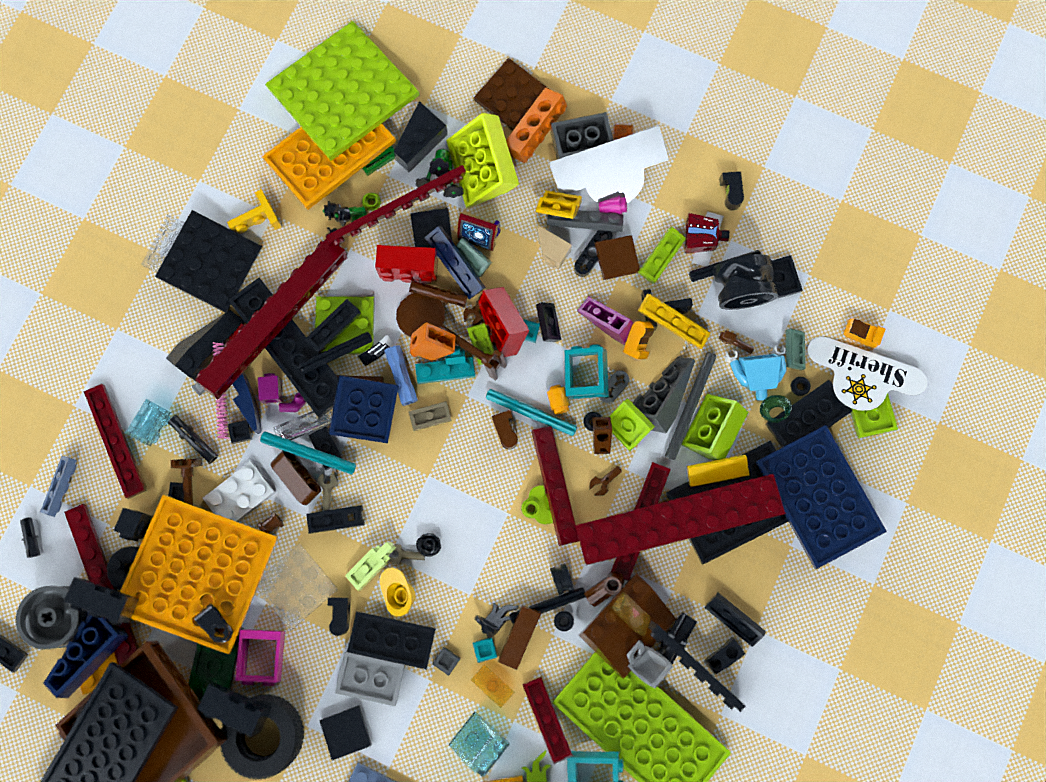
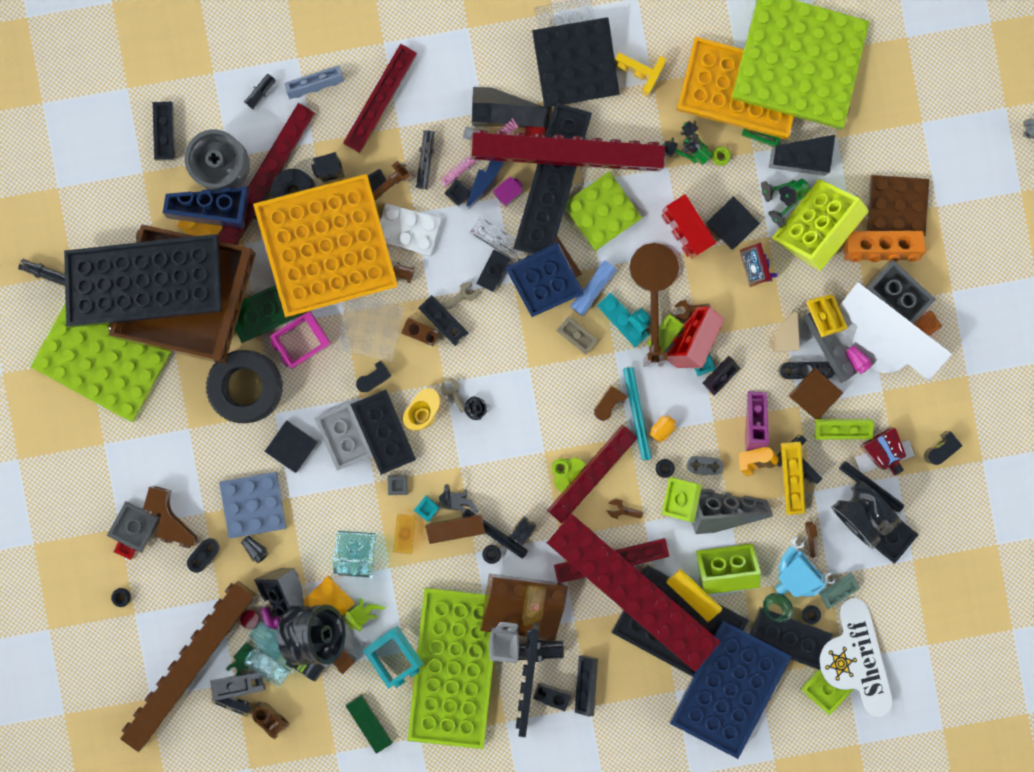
camera: 55 degrees right, 10 degrees up
black wedge [64,577,139,625] -> none
clear light blue brick [125,399,171,446] -> none
black piece [194,603,233,643] -> none
black wedge [198,683,272,737] -> none
teal axle [260,431,356,475] -> none
beam [271,450,321,505] -> none
magenta arm [279,392,306,412] -> none
black axle [298,332,372,374] -> none
black plate [305,299,361,354] -> none
dark red plate [325,165,466,246] -> none
yellowish green hinge [346,542,396,591] -> none
sticker [358,335,394,366] -> none
reddish brown pin [409,280,468,308] -> none
orange torso [409,322,456,360] -> none
dark blue plate [424,226,486,299] -> none
sand green plate [456,238,492,277] -> none
dark red tile [523,677,573,764] -> none
teal window [565,344,609,399] -> none
reddish brown piece [584,571,624,607] -> none
reddish brown leg [592,417,612,454] -> none
dark grey axle [665,352,716,460] -> none
light orange leg [843,318,886,349] -> none
none -> reddish brown leg [401,318,440,347]

